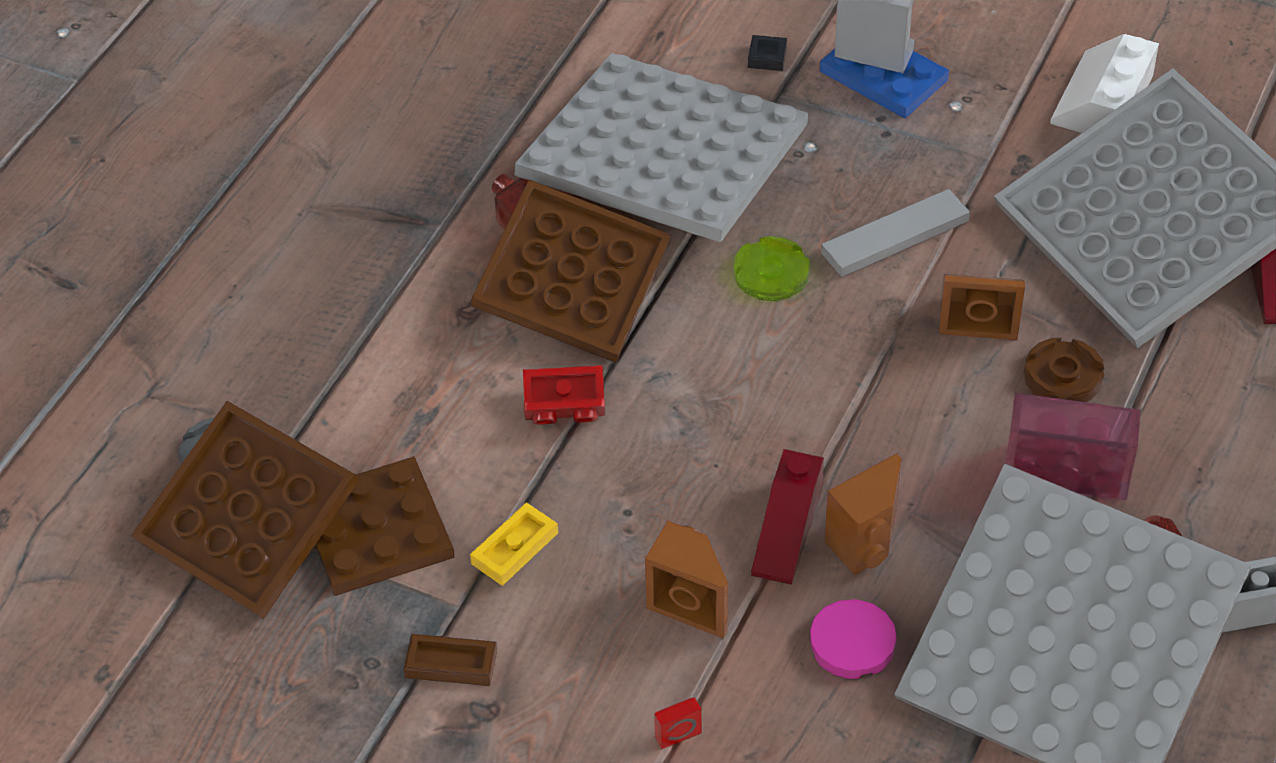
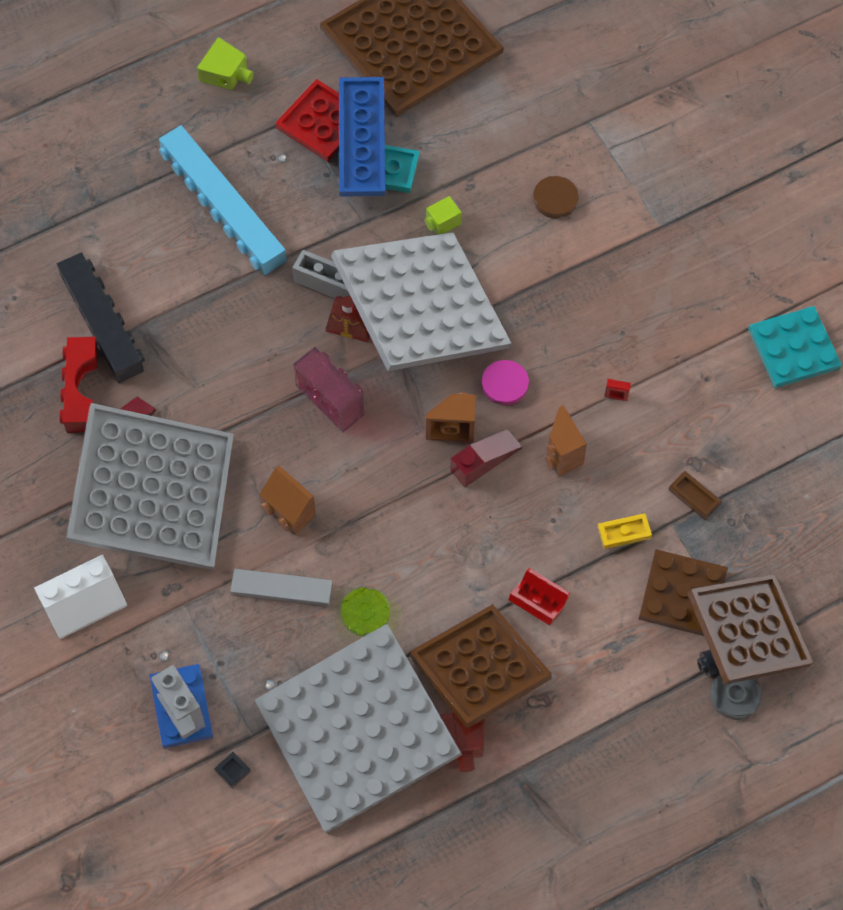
camera: 145 degrees left, 15 degrees up
reddish brown tile [1024,337,1104,406] -> none

